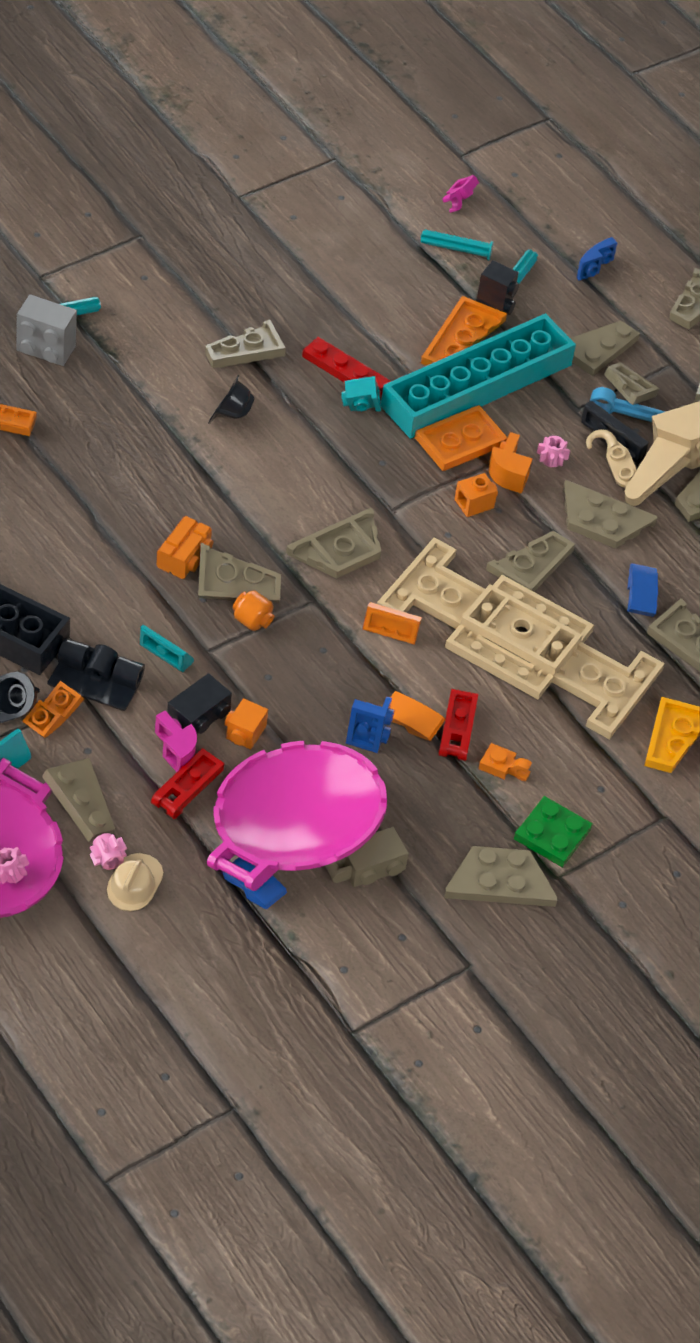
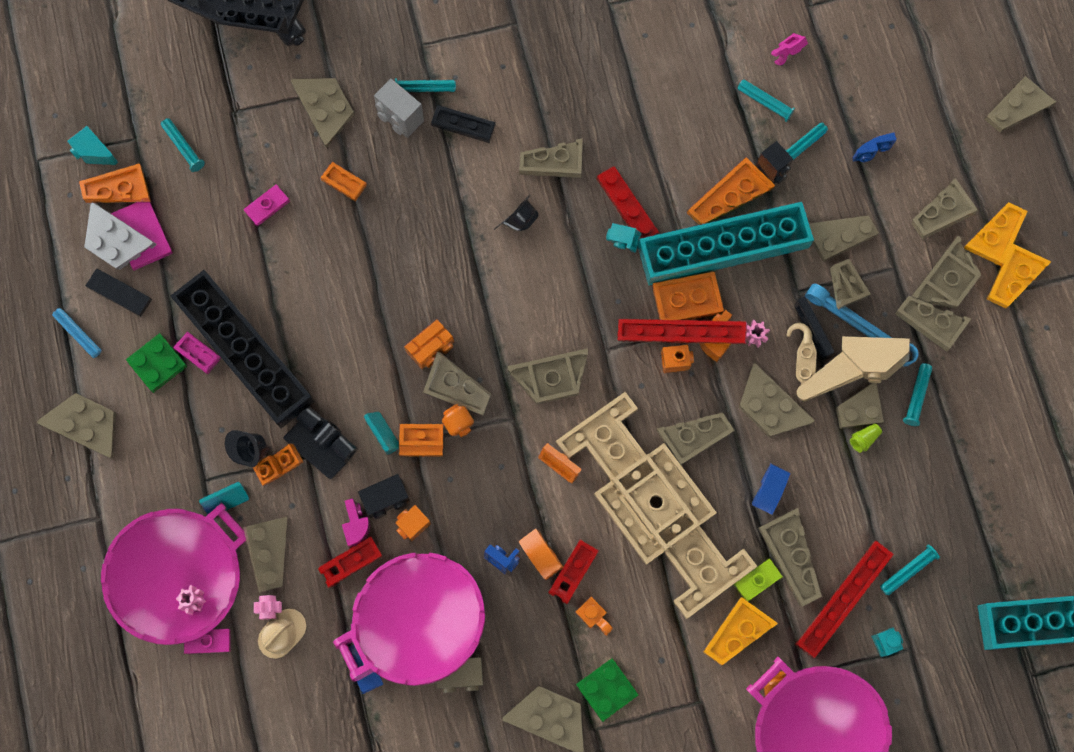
camera: 25 degrees right, 25 degrees up
none -> dark pink plate [184,629,231,654]
none -> orange plate [399,424,444,457]
none -> black tile [431,105,496,143]
none -> red plate [617,319,747,344]
none -> lime plate [733,558,783,601]

